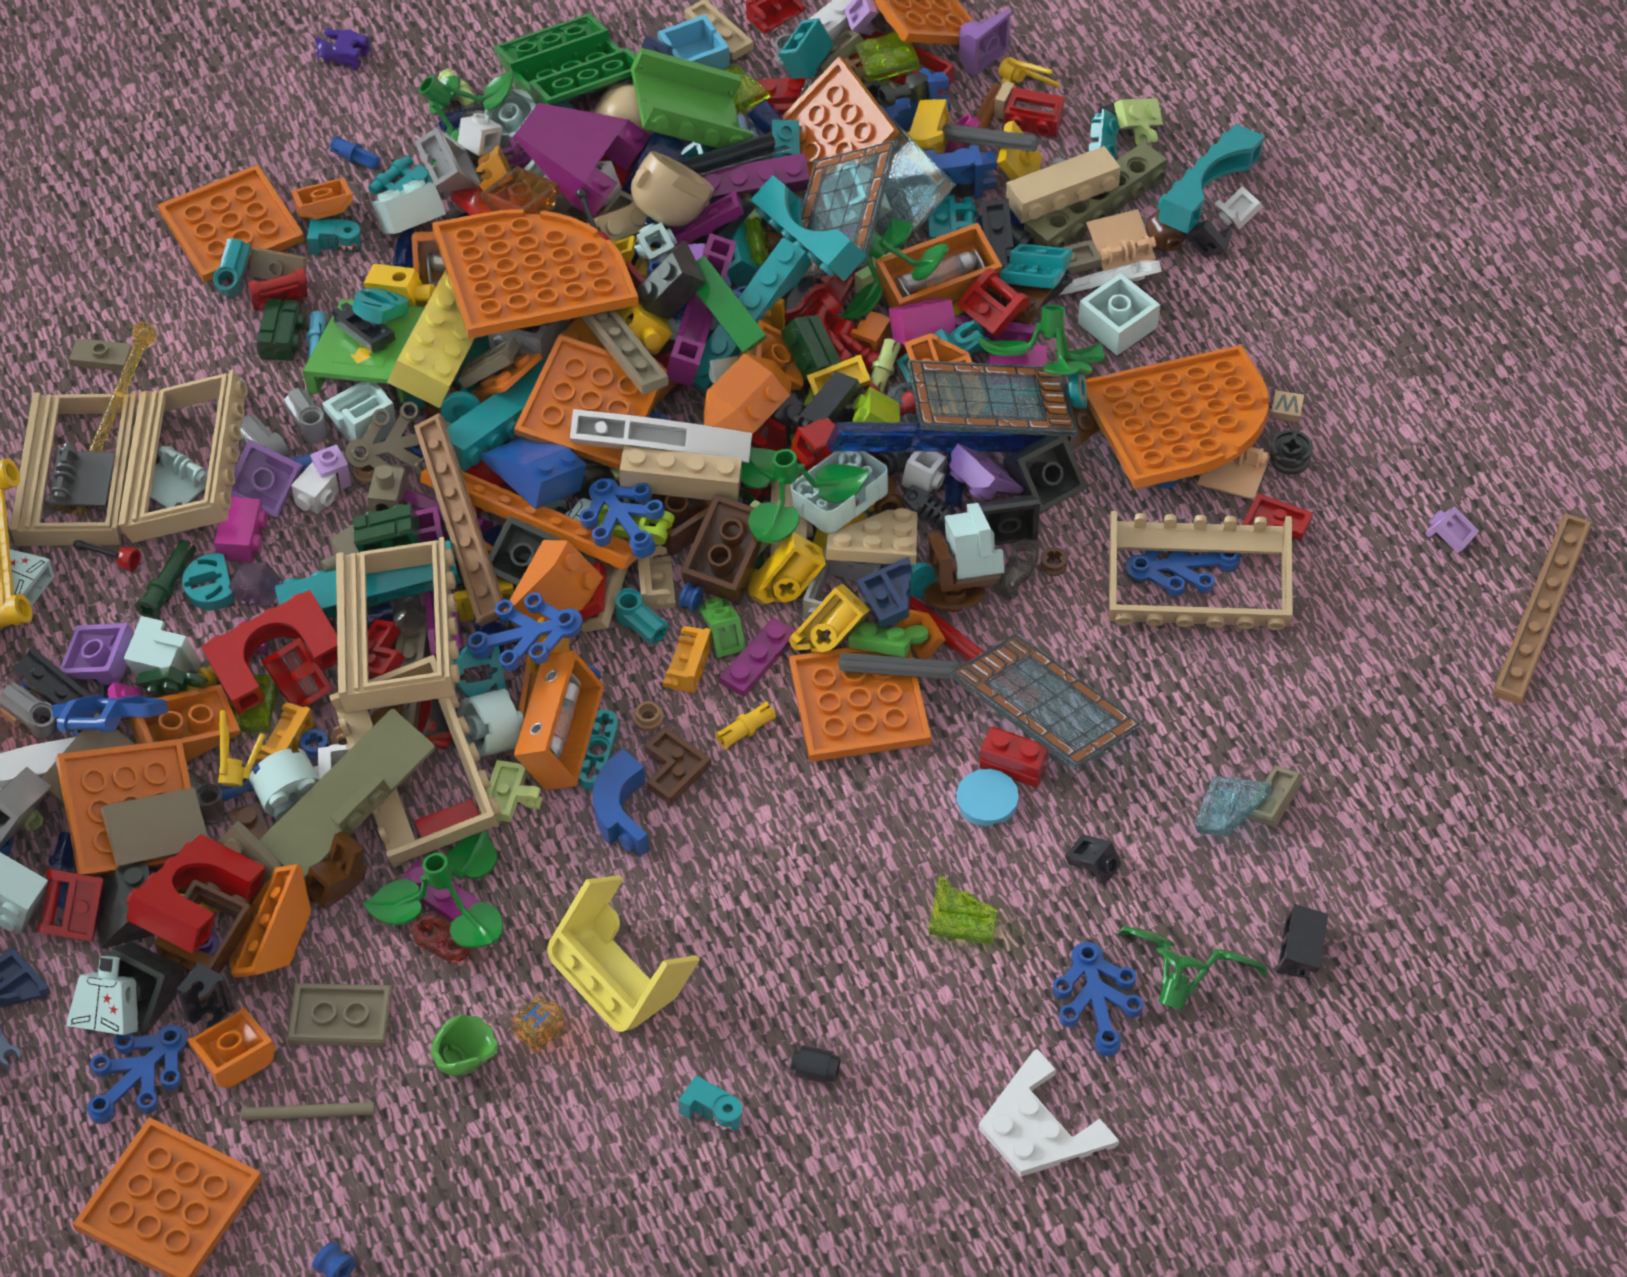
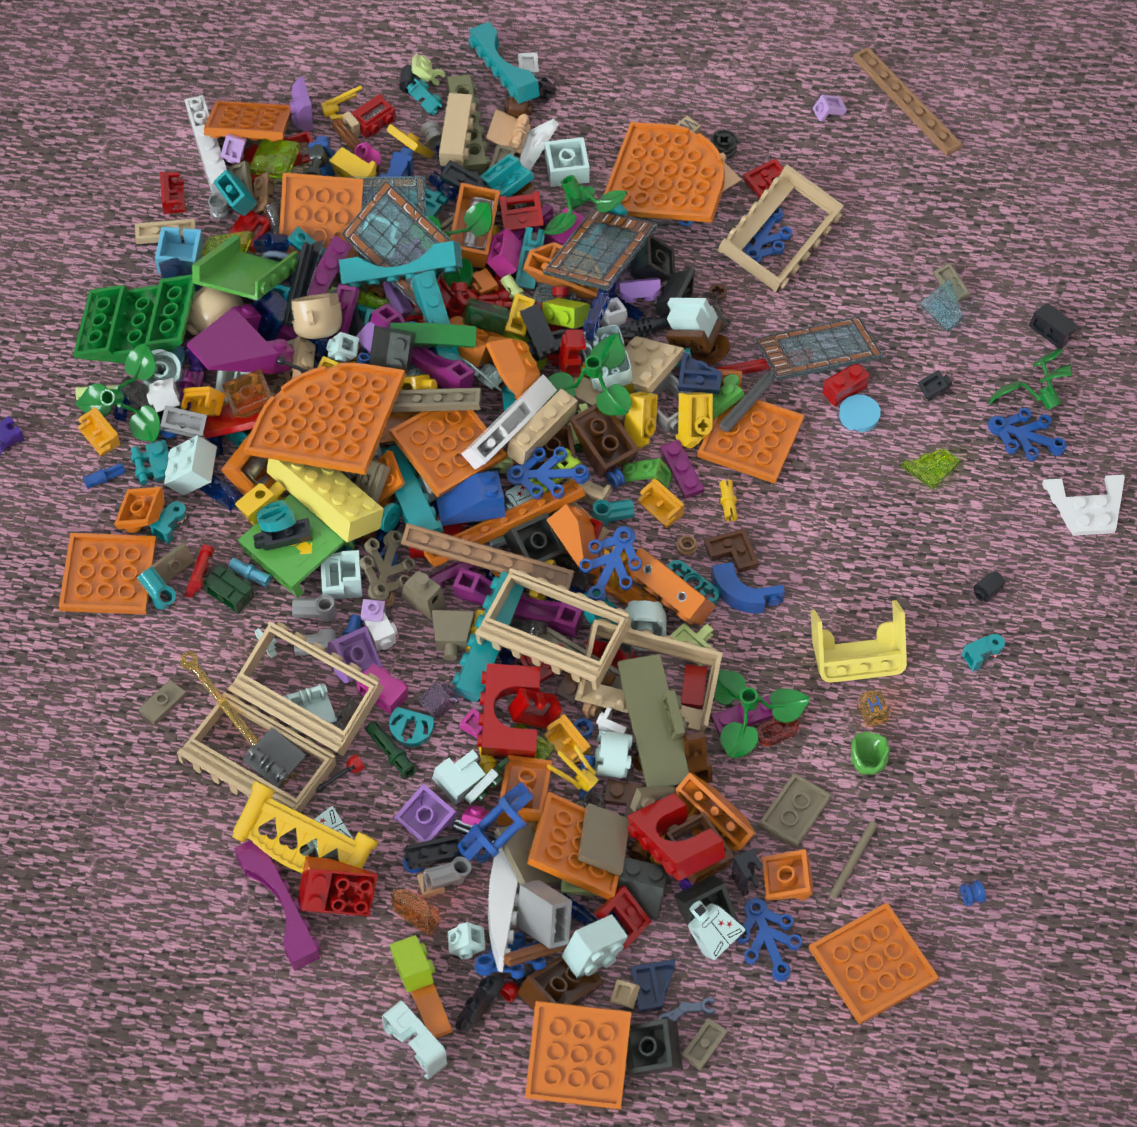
camera: 60 degrees left, 5 degrees up
dark green brick [353,504,421,553] -> none
dark grey axle [941,124,1039,152] -> none
none -> light orange hinge [78,407,120,457]

